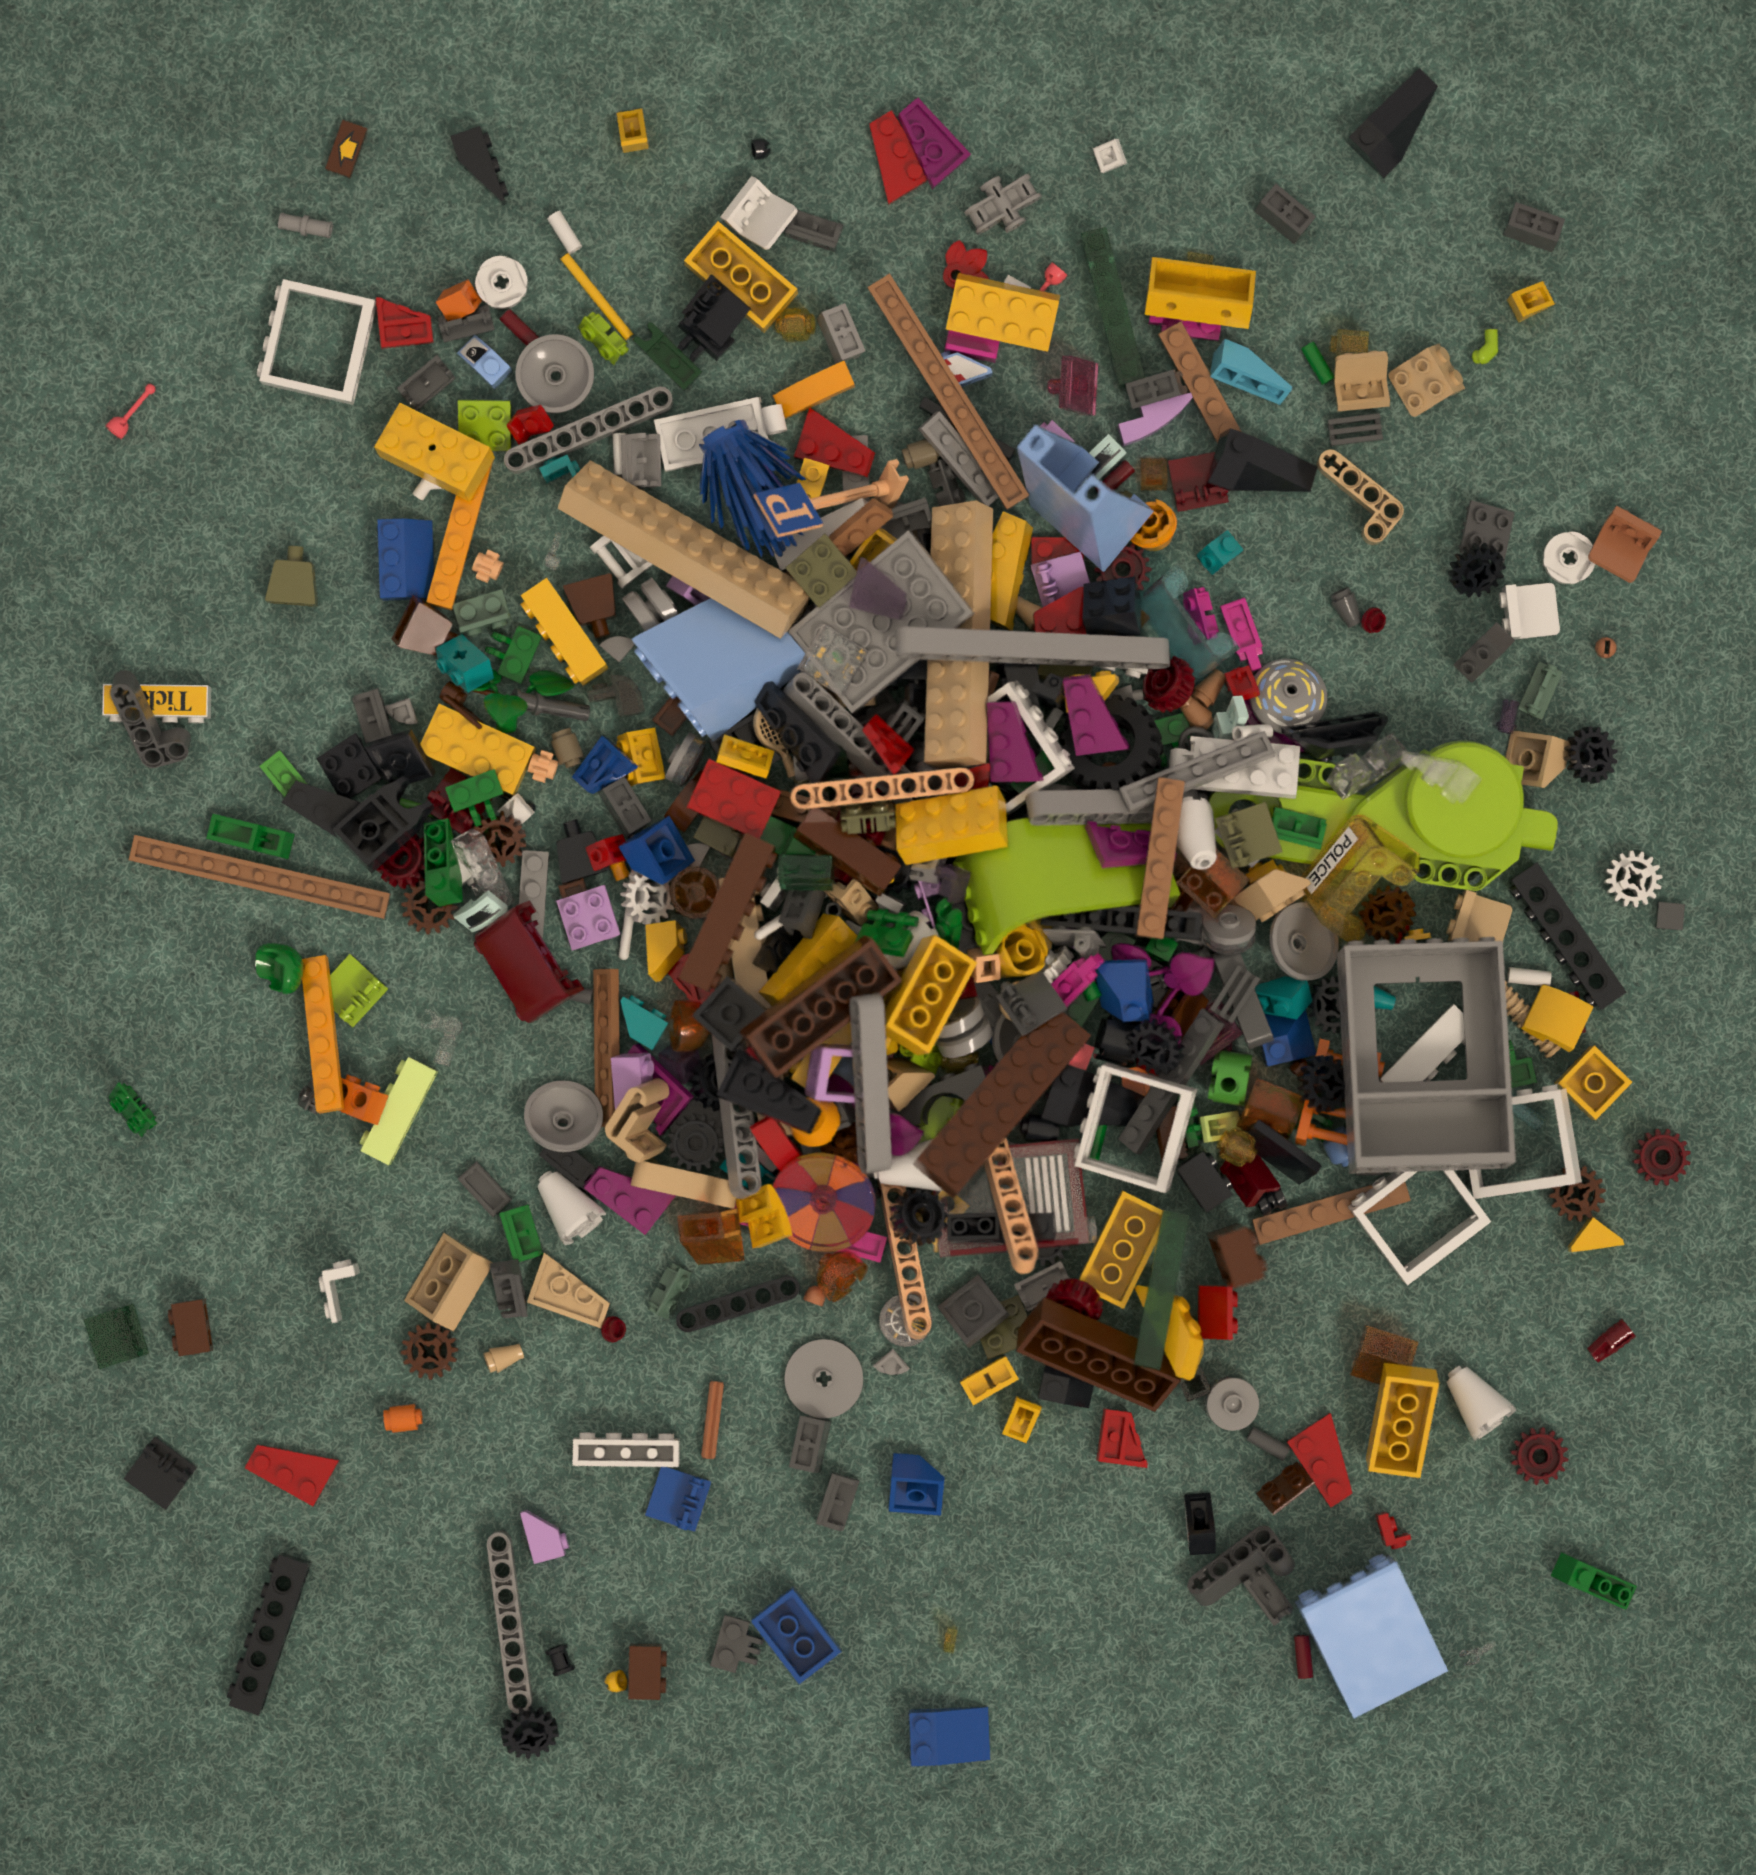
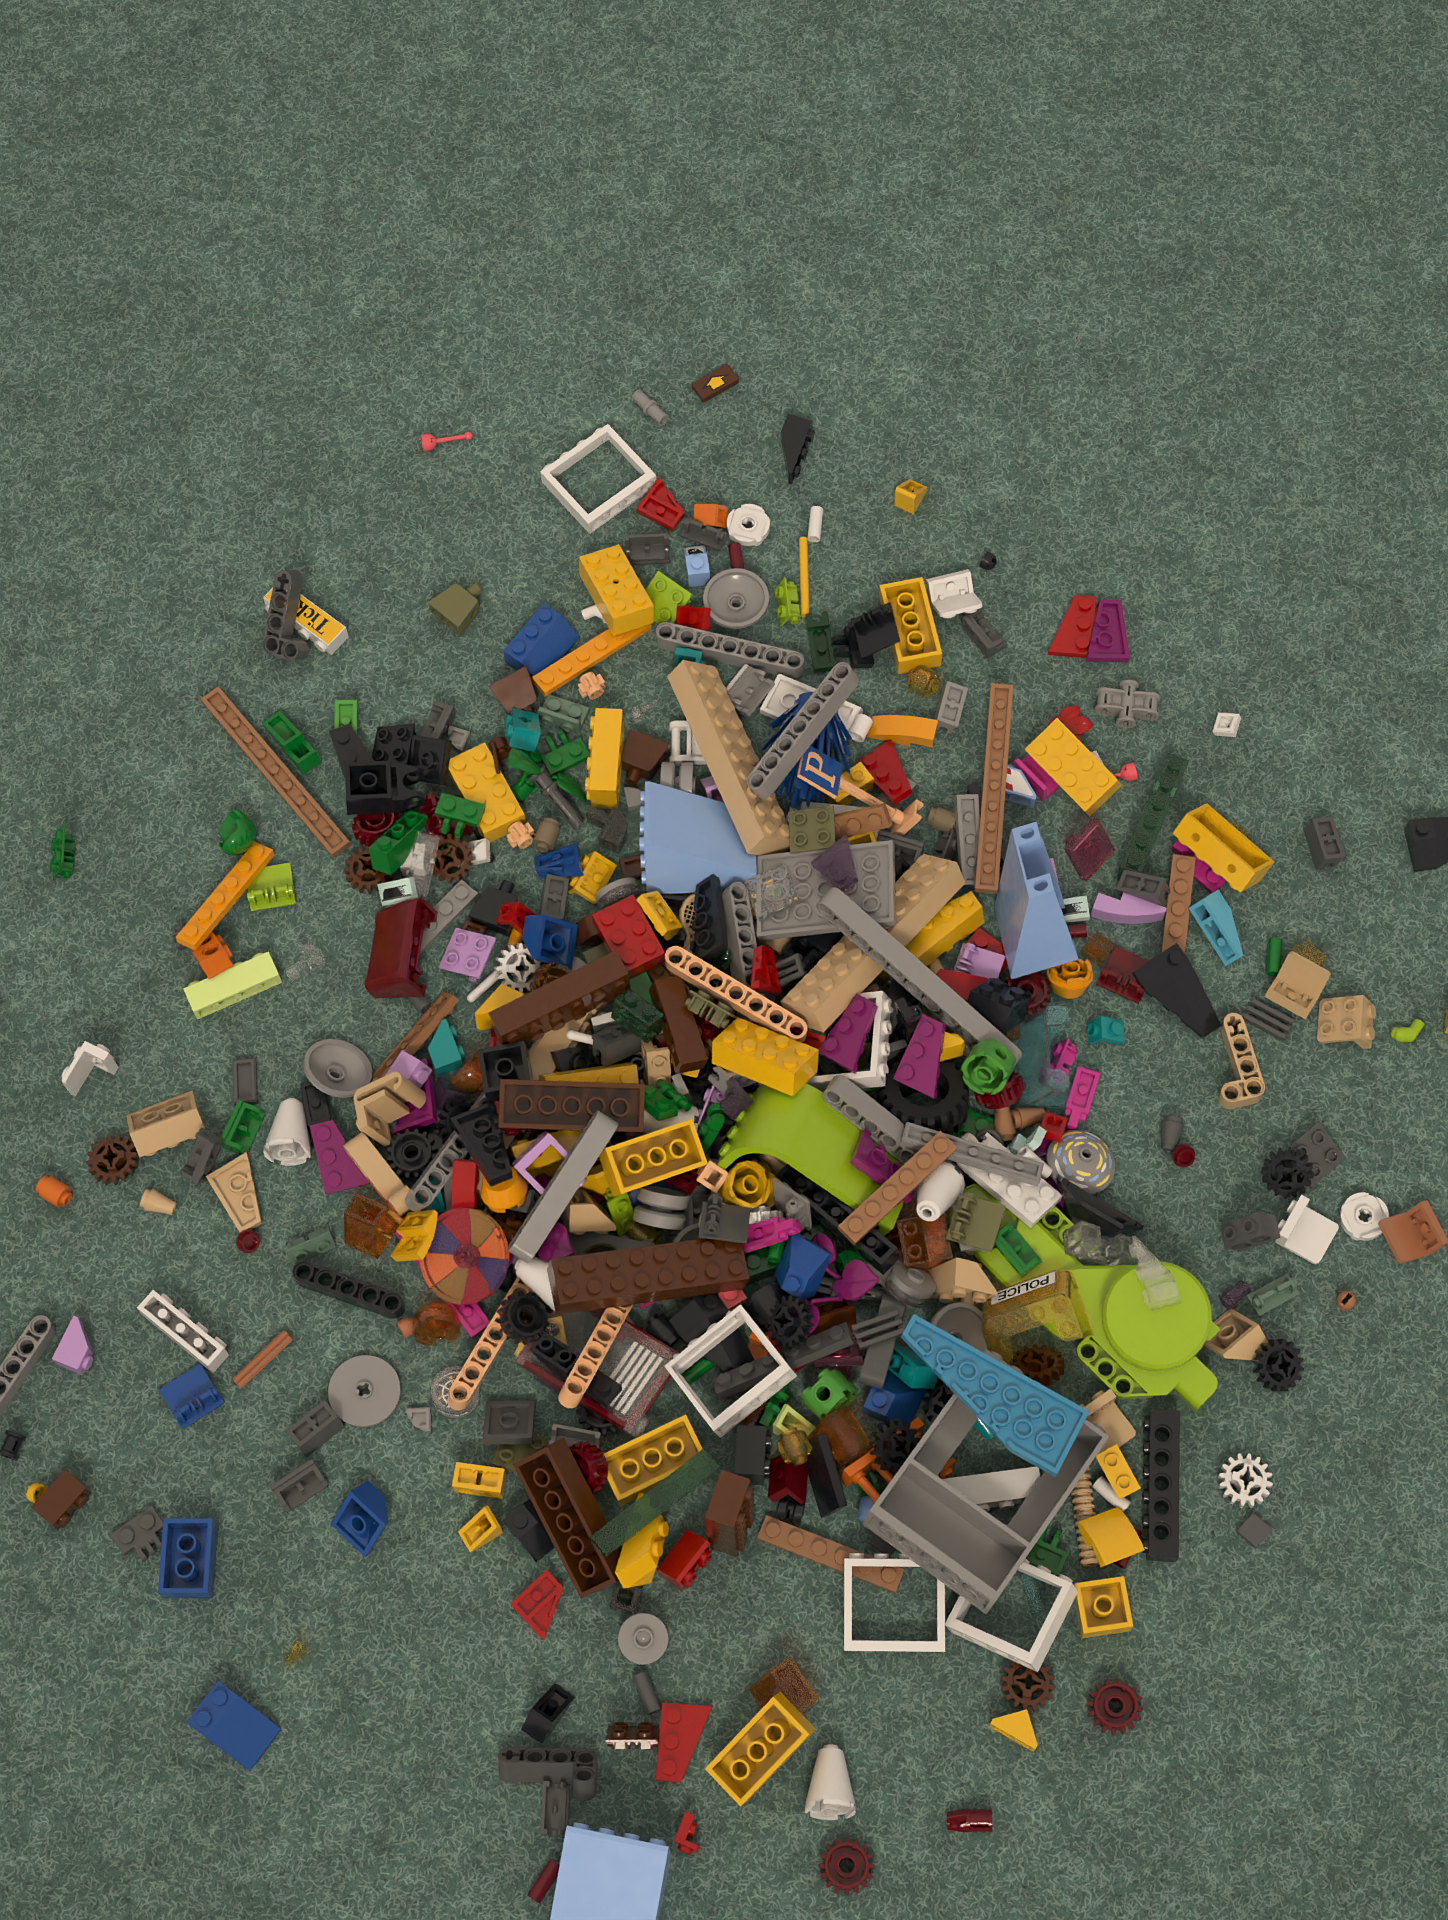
camera: 40 degrees right, 20 degrees down
none -> light grey beam [747,662,859,799]
none -> dark azure wing [901,1314,1090,1477]
none -> bright green brick [961,1038,1016,1095]
none -> yellow bracket [1096,1442,1141,1499]

